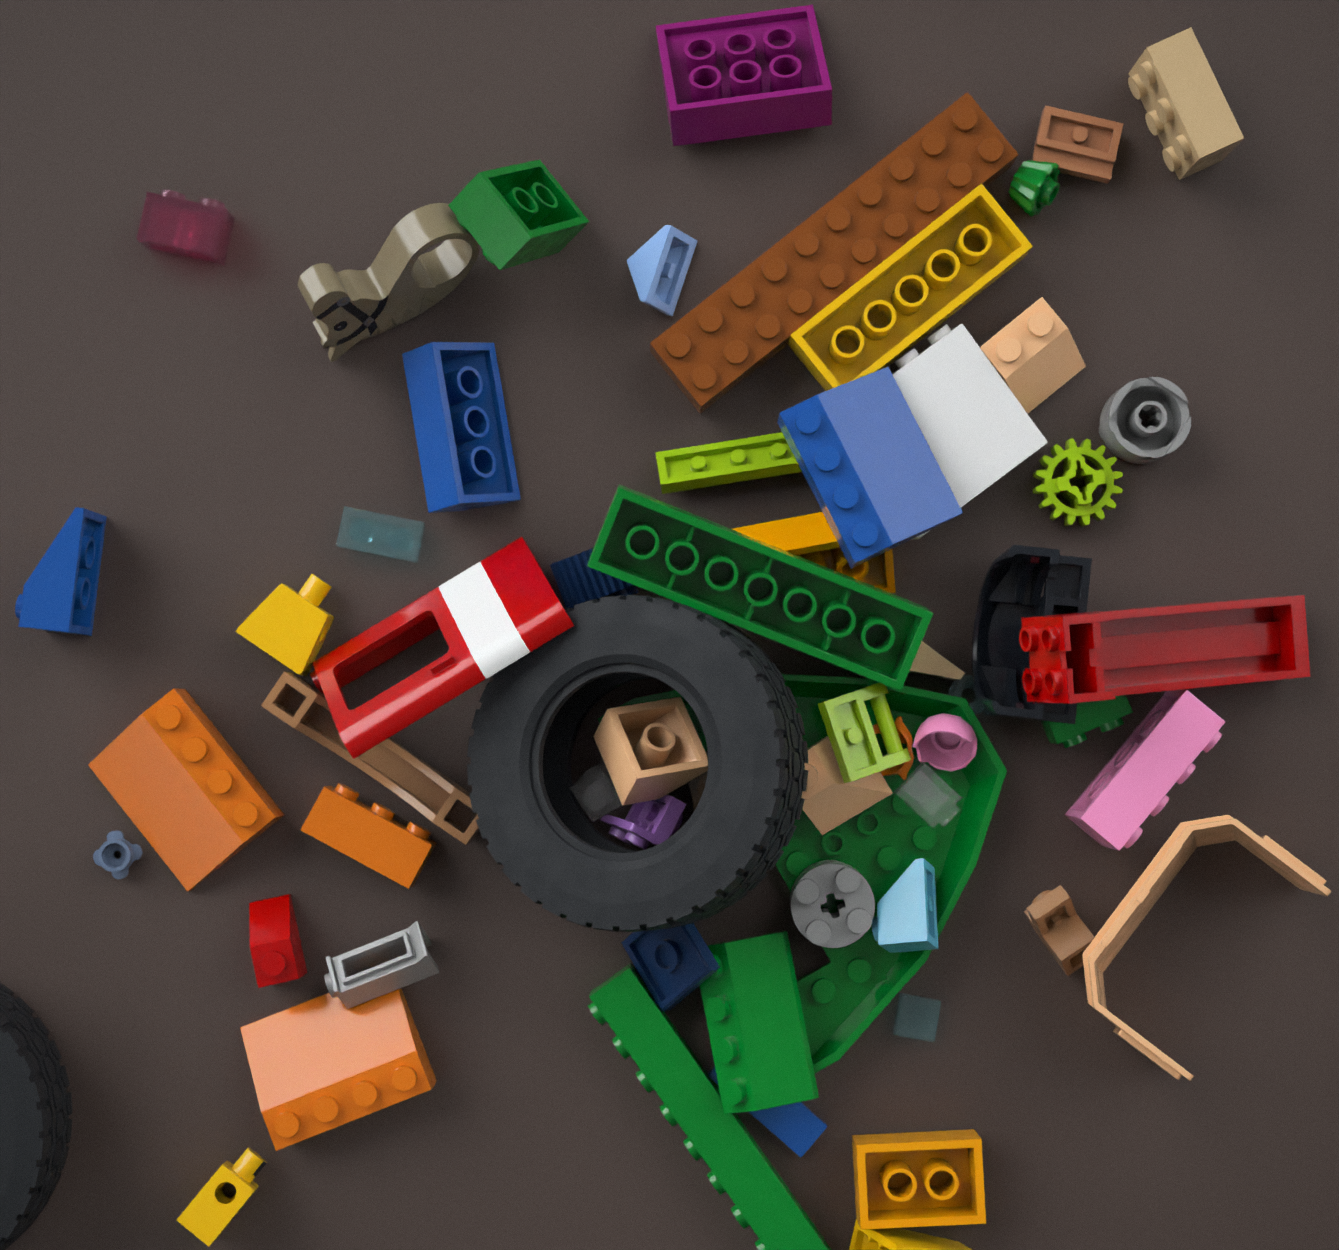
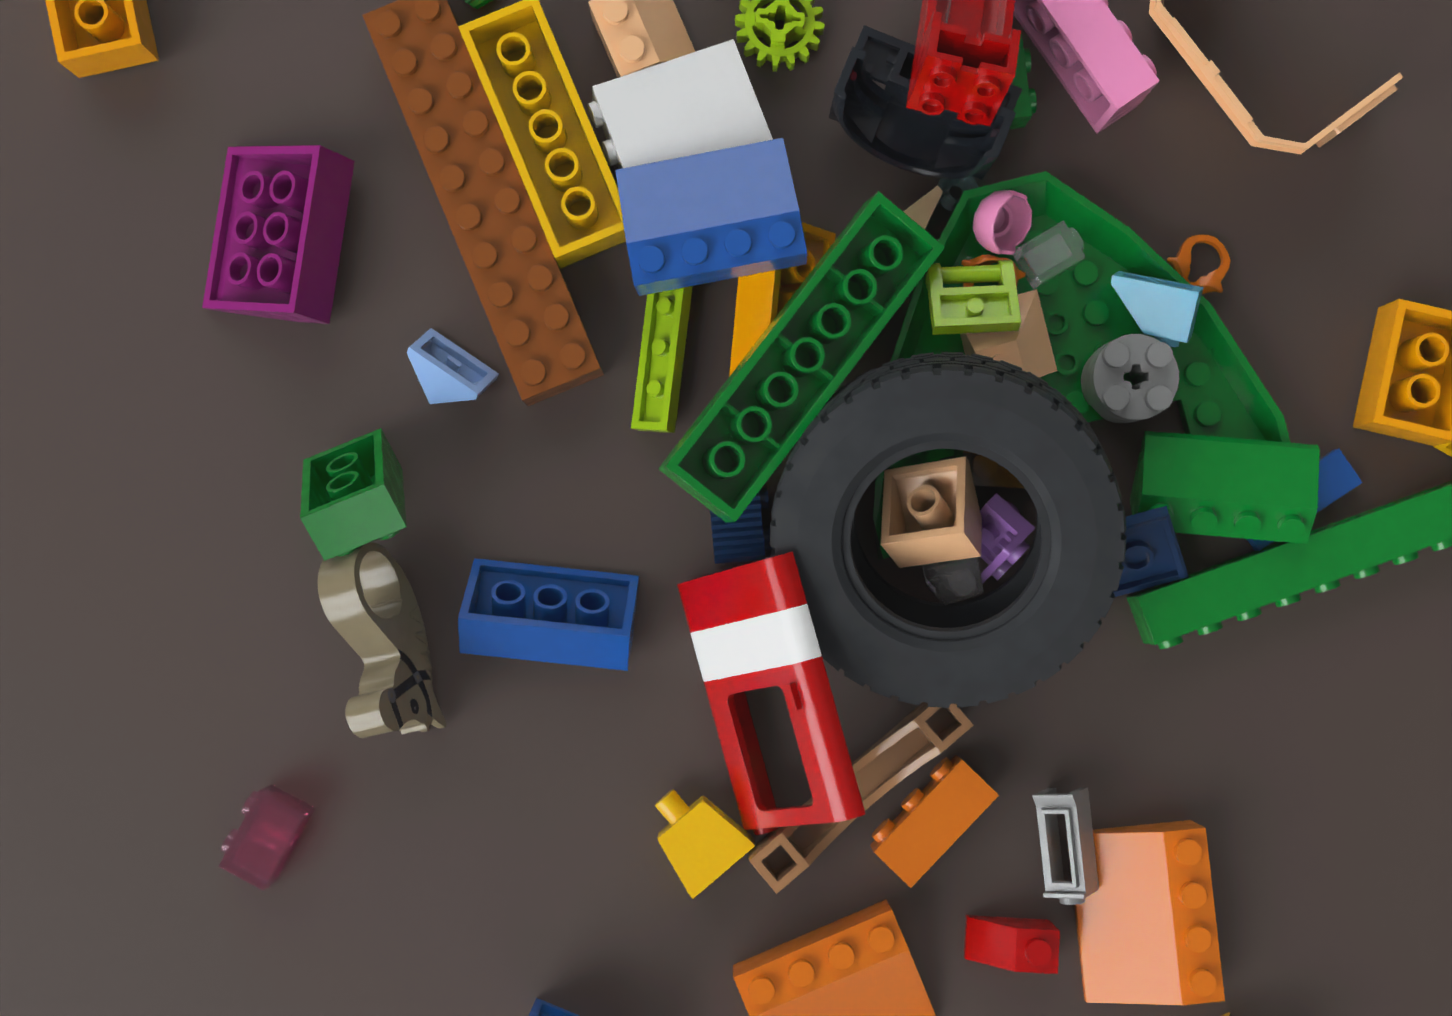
camera: 80 degrees left, 0 degrees up
clear light blue plate [336,506,425,563] -> none
clear light blue tile [893,993,941,1042] -> none
medium nougat brick [1024,885,1095,976] -> none
none -> orange piece [1167,235,1231,294]

